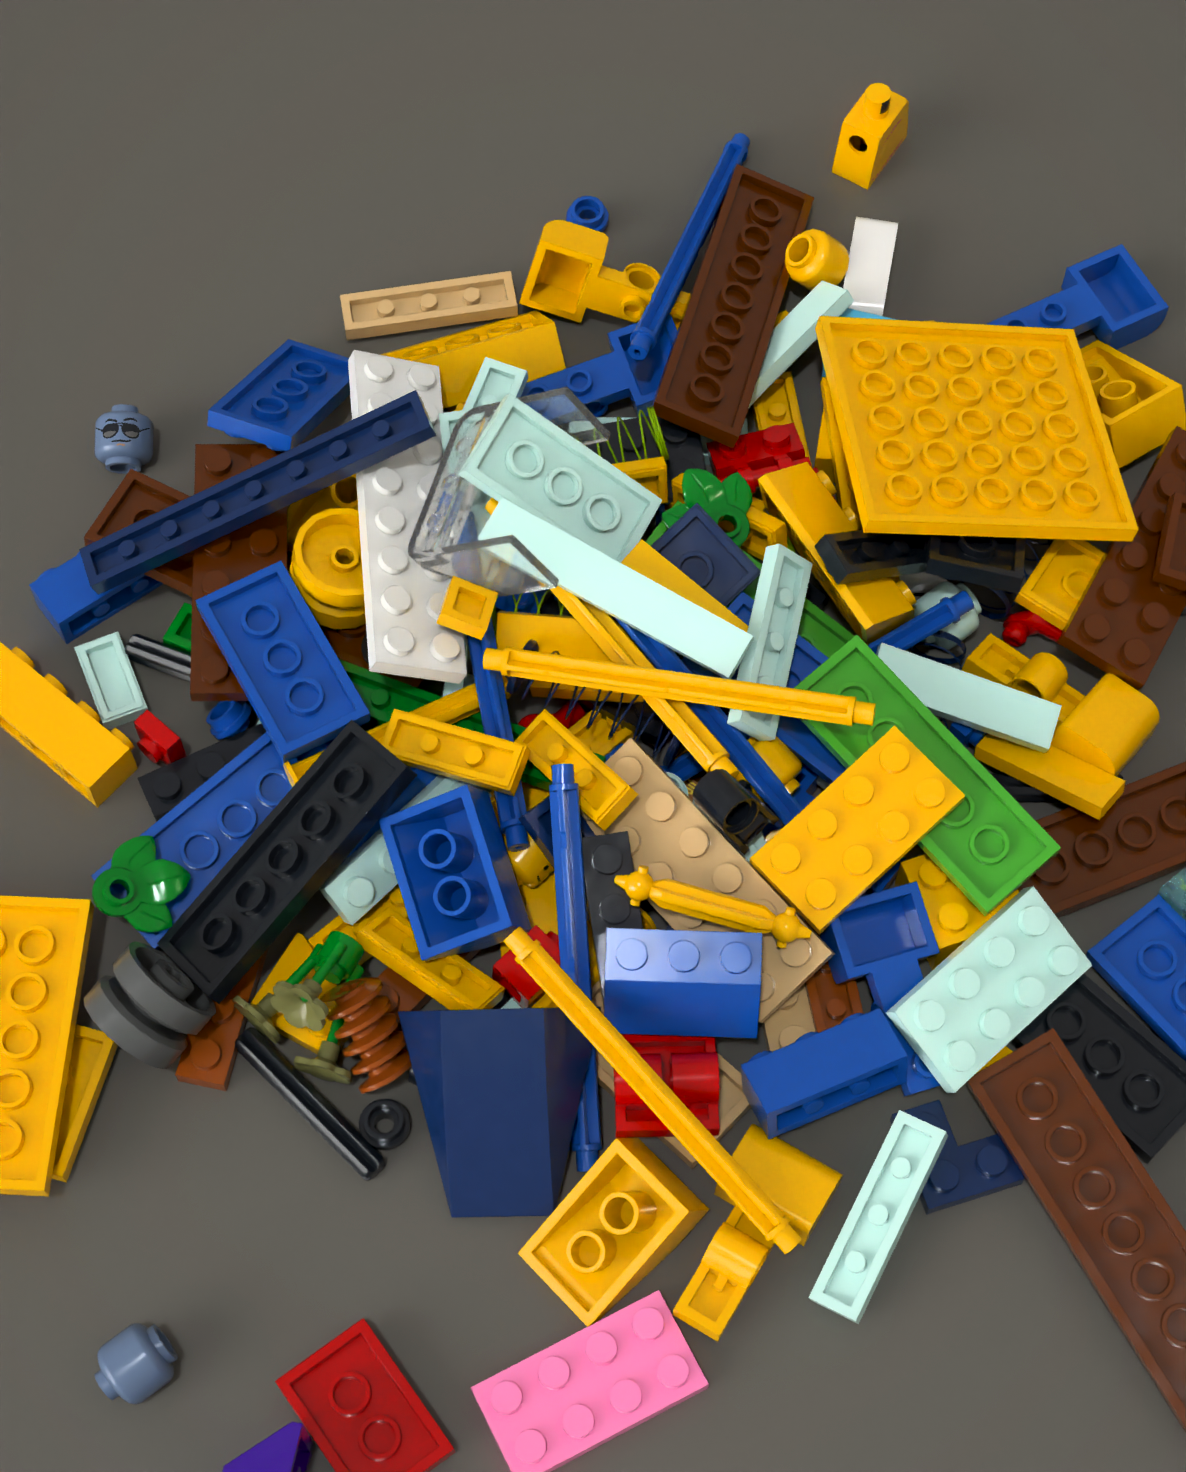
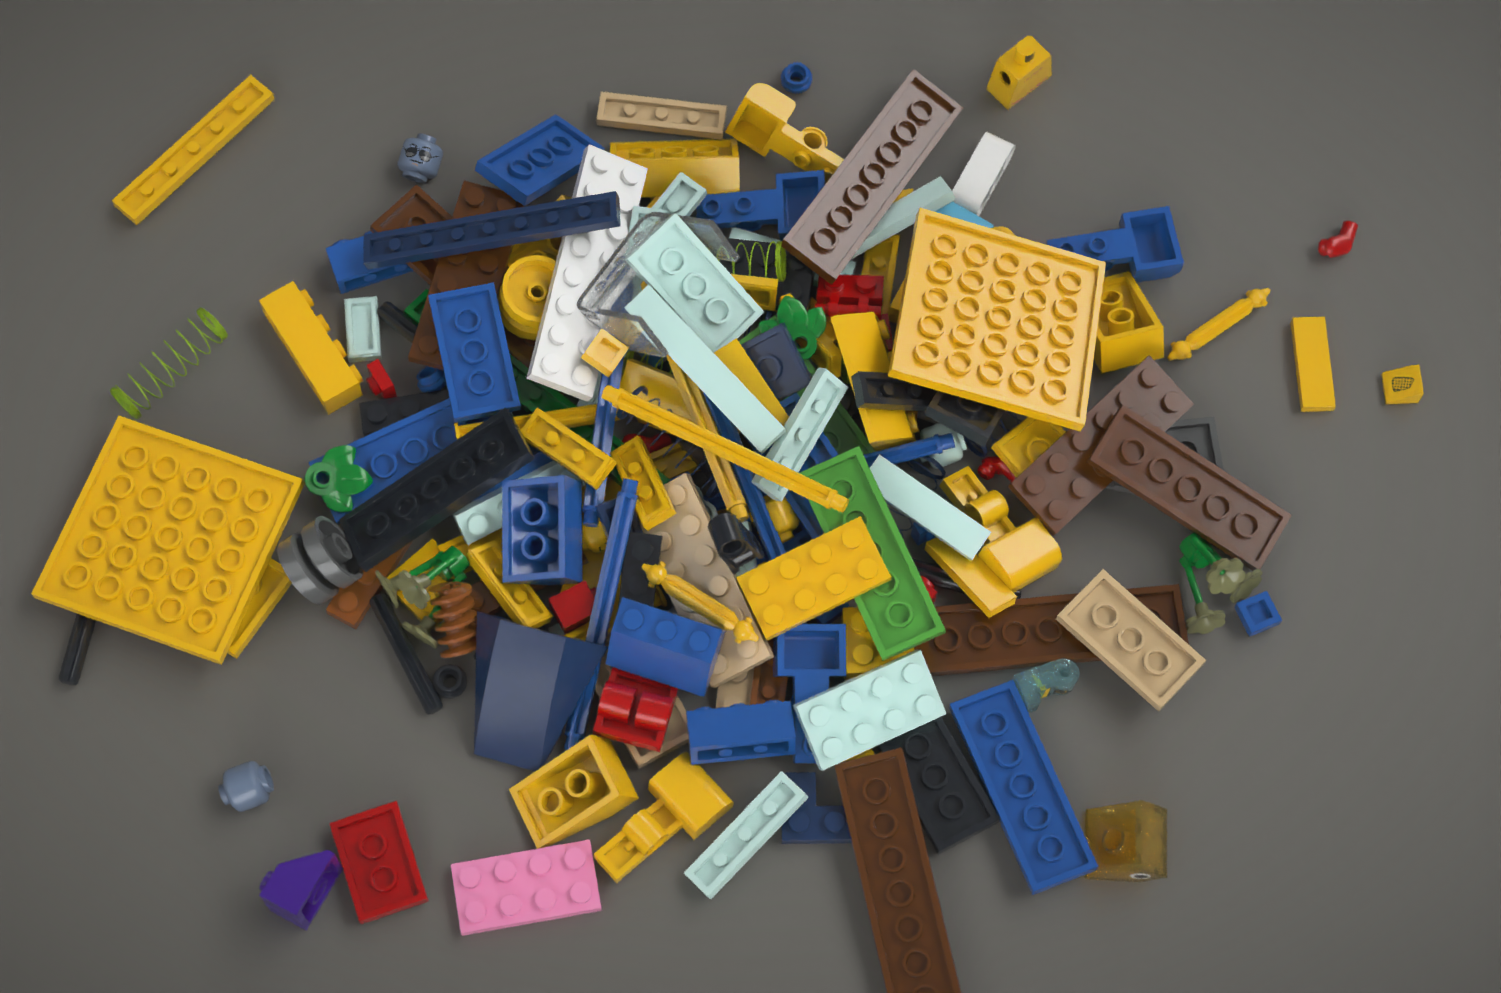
camera: 15 degrees right, 5 degrees up
yellow piece [503,926,802,1254] -> none
blue piece [628,133,750,360] -> none
yellow head [785,229,849,291] -> none

